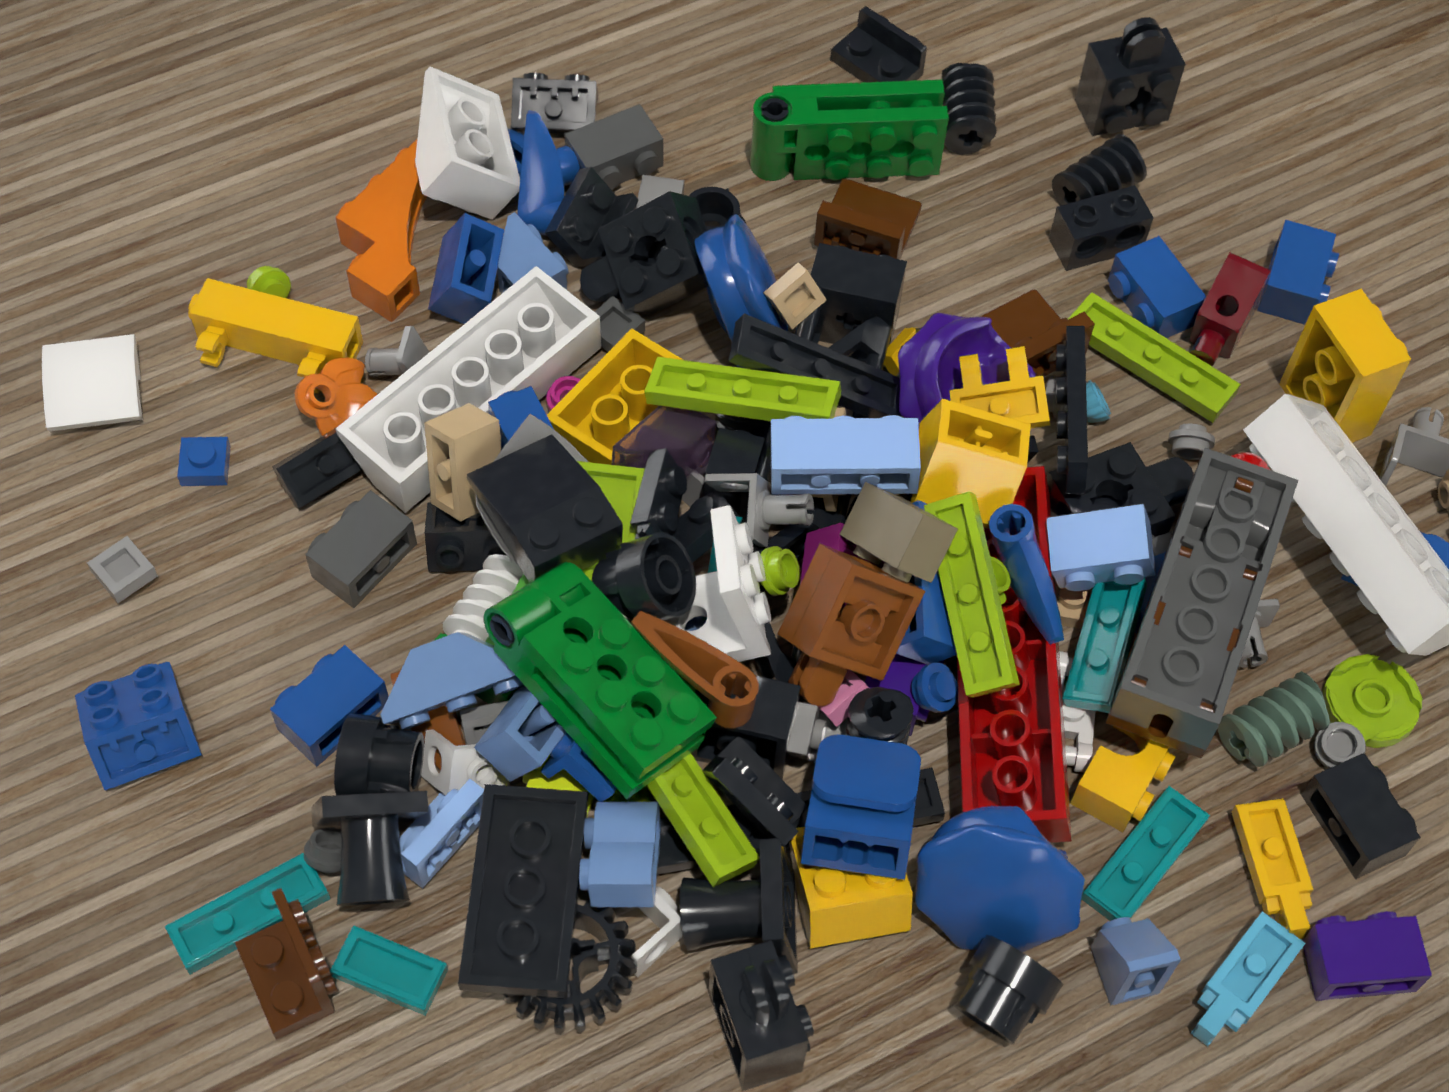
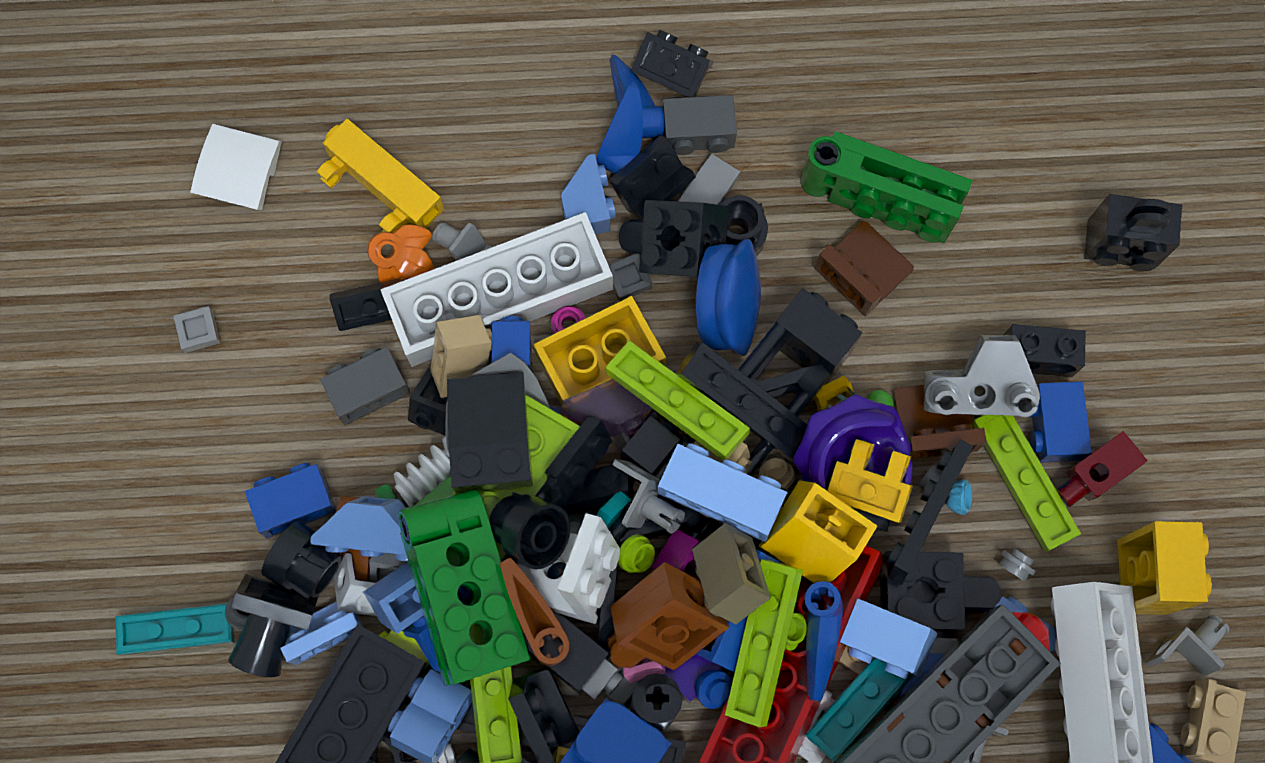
camera: 25 degrees right, 15 degrees up
blue bracket [75,662,202,790] -> none
blue plate [177,437,231,486] -> none
reddish brown bracket [235,888,338,1040] -> none
lime plate [247,266,291,298] -> none
teal tile [330,925,449,1016] -> none
orange arch [335,138,427,322] -> none
white slope [415,67,520,220] -> none
blue brick [428,213,504,324] -> none
tan plate [763,263,826,329] -> none
black bracket [830,6,927,82] -> none
black piece [941,63,997,155] -> none
black piece [1052,134,1147,206] -> none
blue brick [1257,219,1339,325] -> none
none -> light grey piece [923,335,1040,417]

